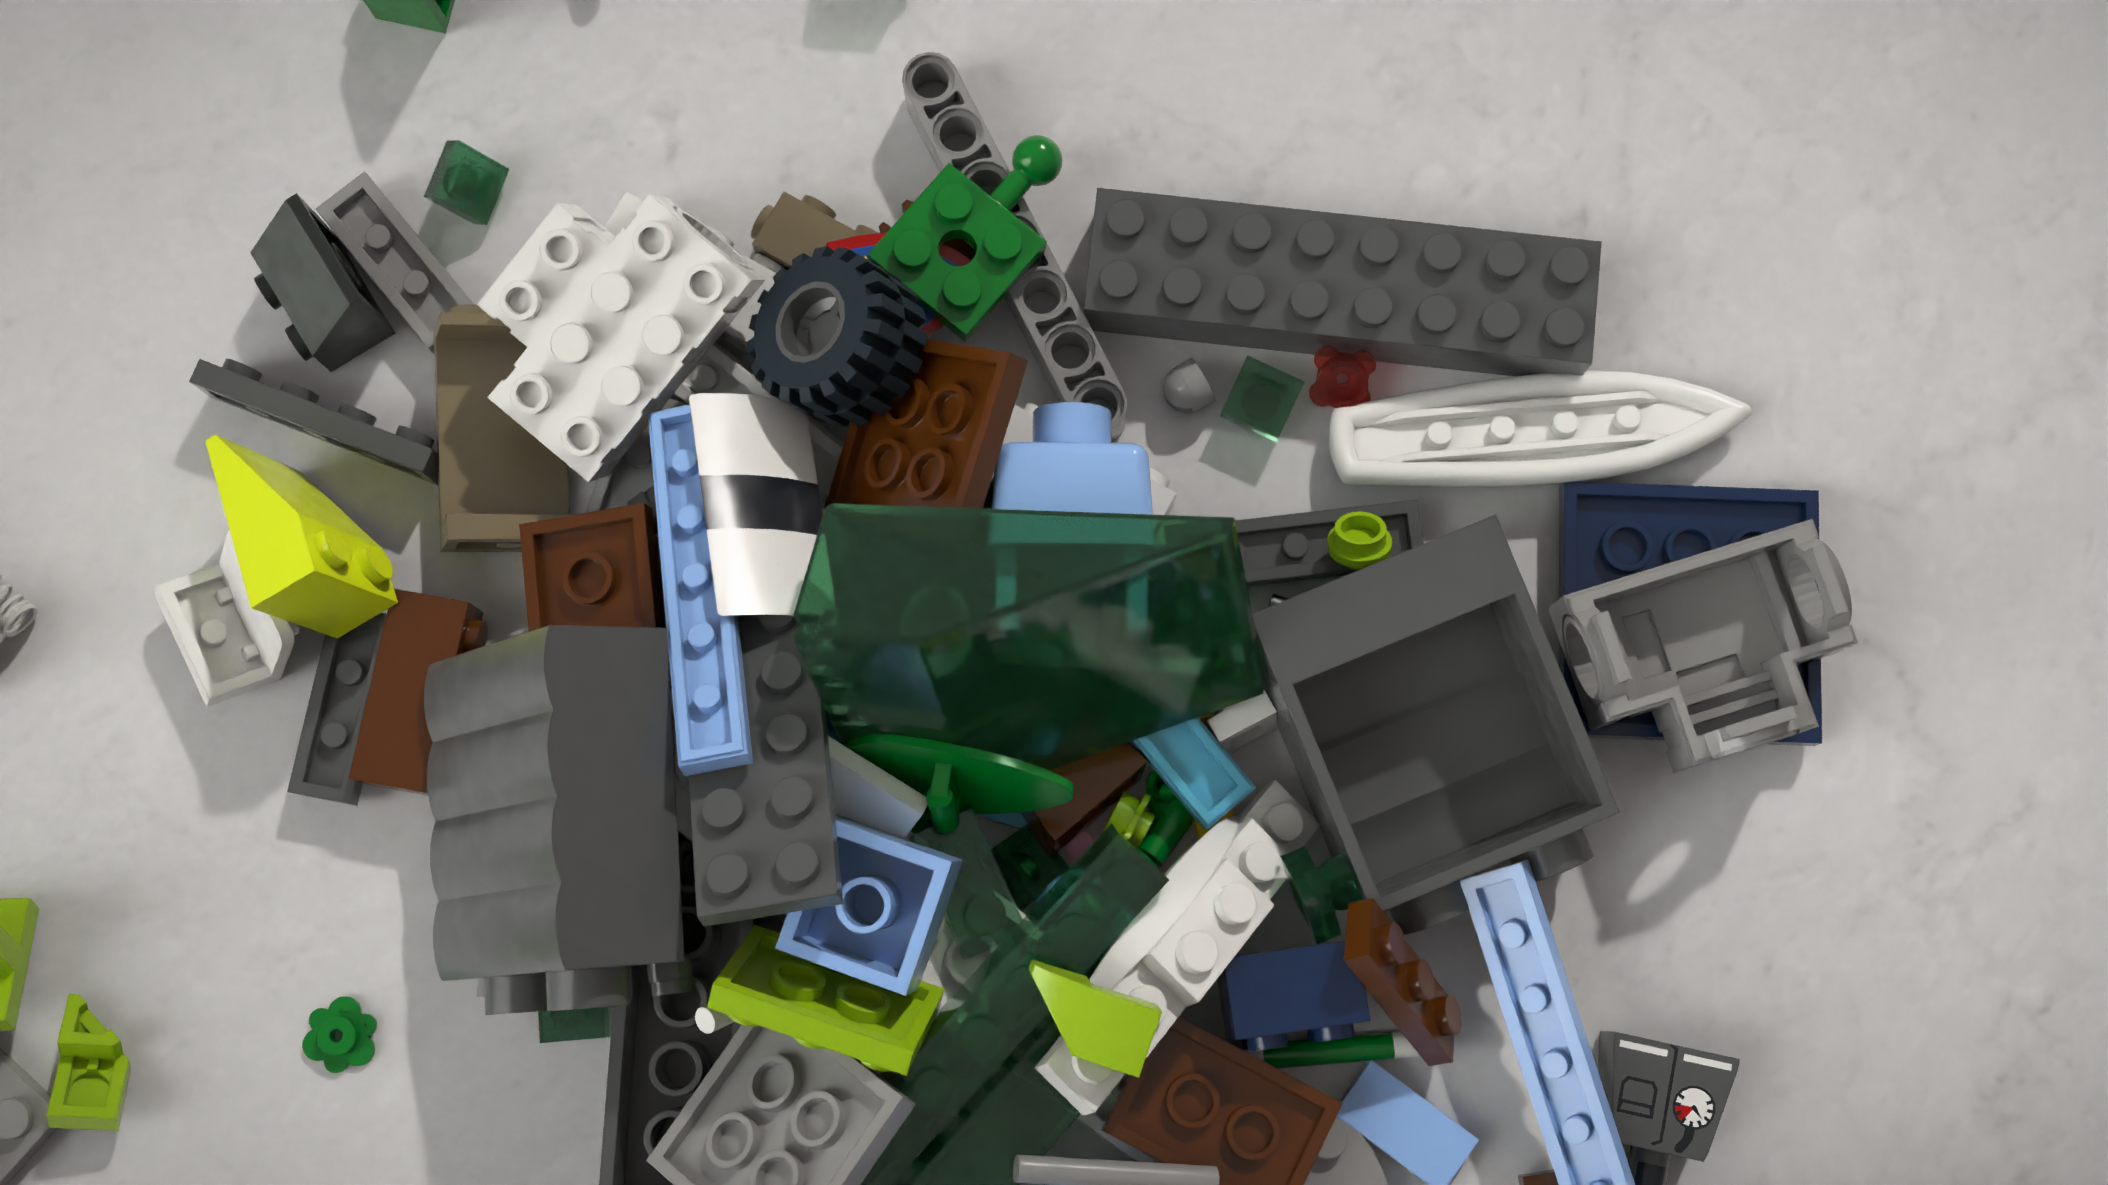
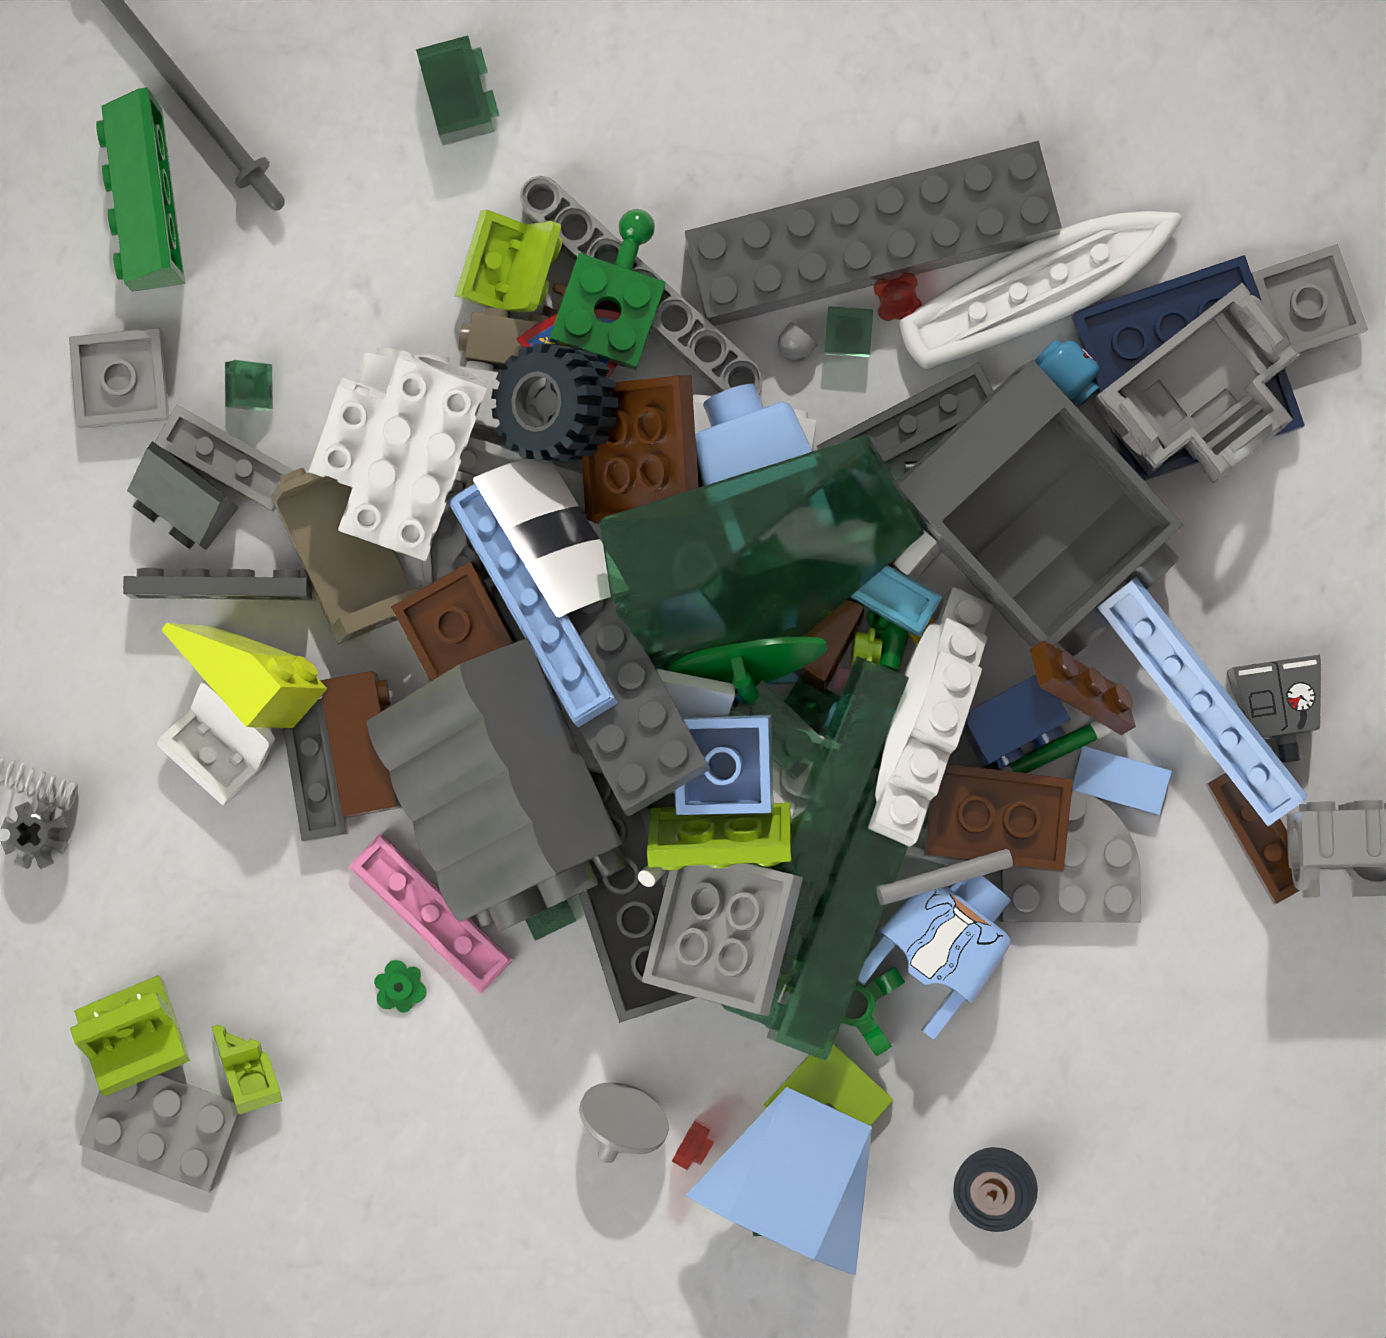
camera: 10 degrees left, 5 degrees up
lime slope [1028,960,1162,1078] -> none
clear green tile [1280,846,1363,944] -> none
lime plate [1327,511,1392,570] -> none
none -> light grey plate [69,328,169,429]
none -> bright pink tile [349,833,513,993]
none -> lime bracket [455,209,562,313]
none -> dark azure head [1034,339,1100,407]
none -> light grey plate [1251,244,1368,354]

